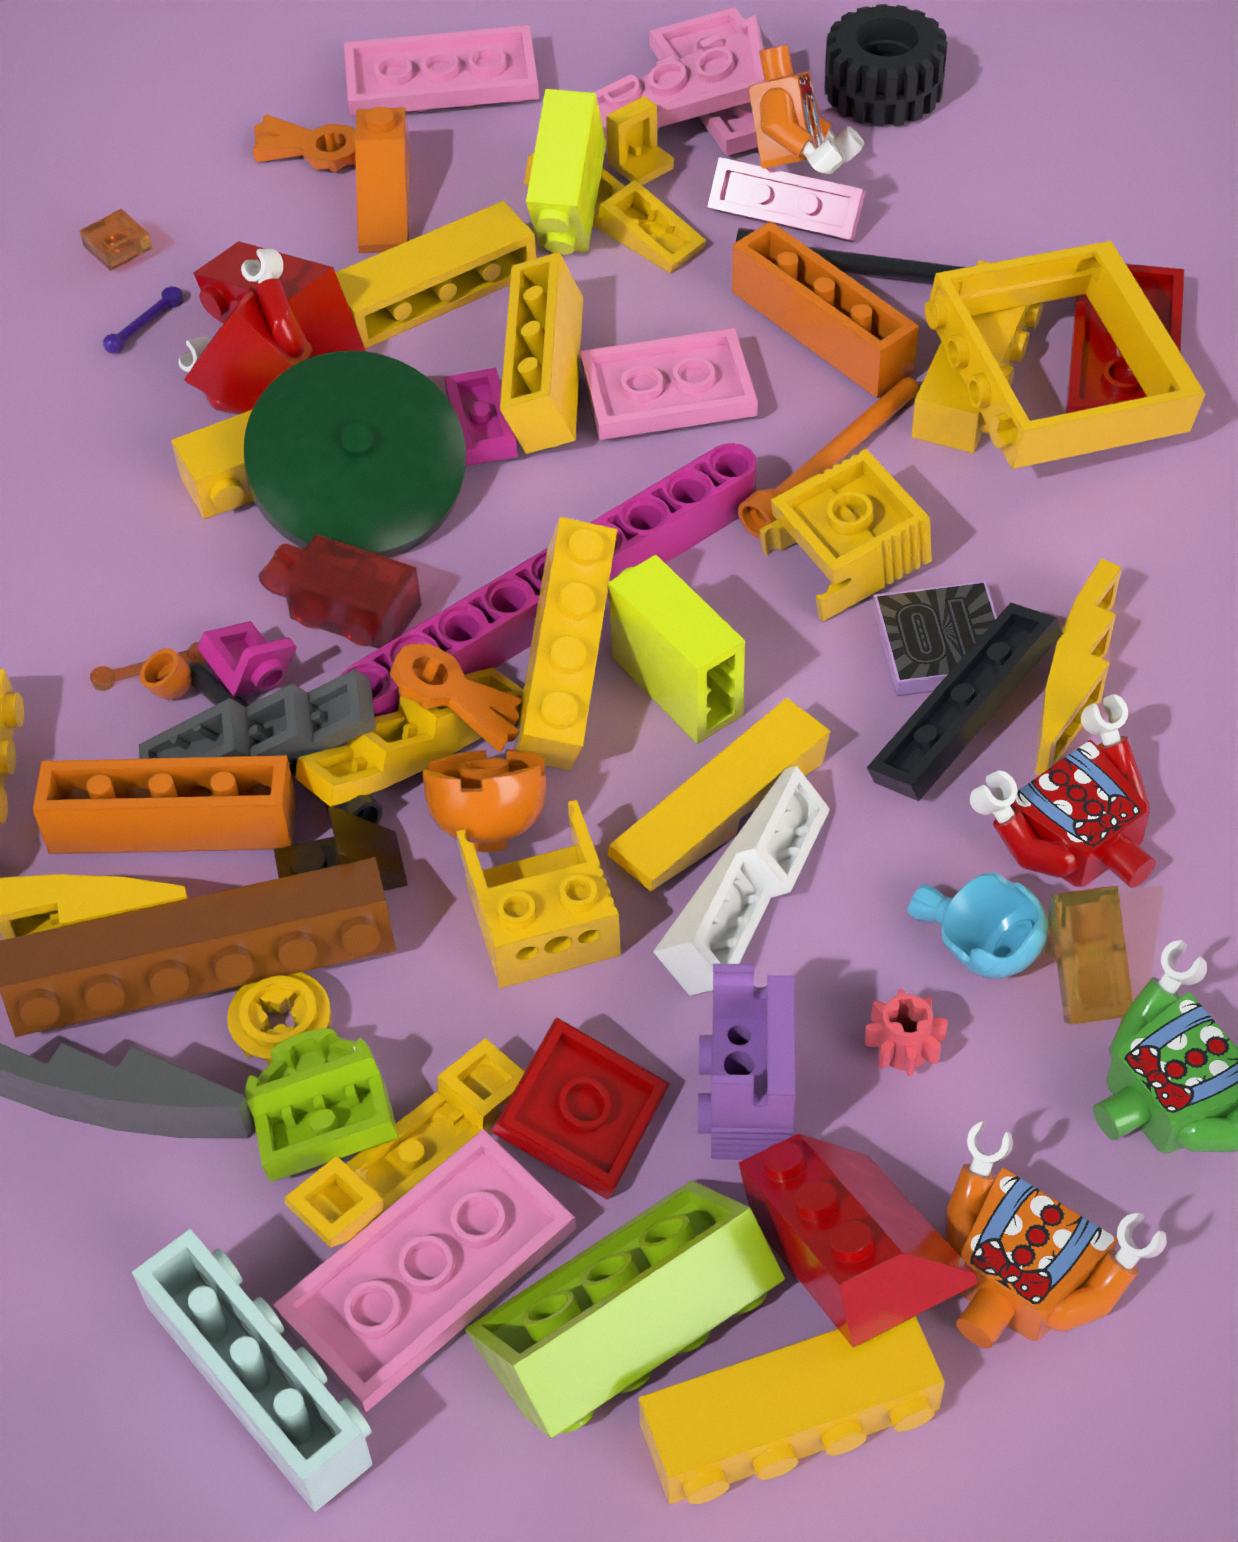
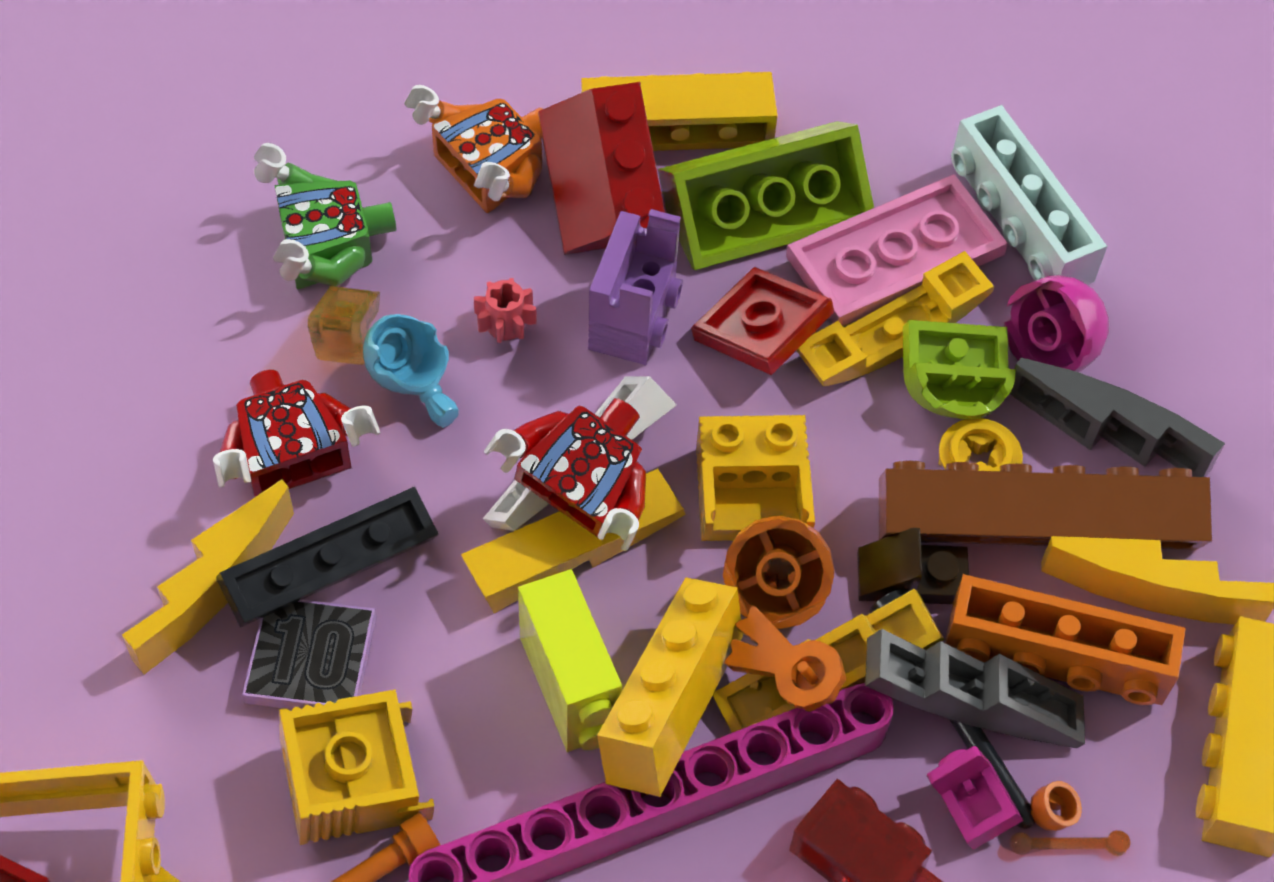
camera: 170 degrees left, 5 degrees up
none -> torso [484,398,646,551]
none -> dark pink cylinder [1004,275,1109,372]

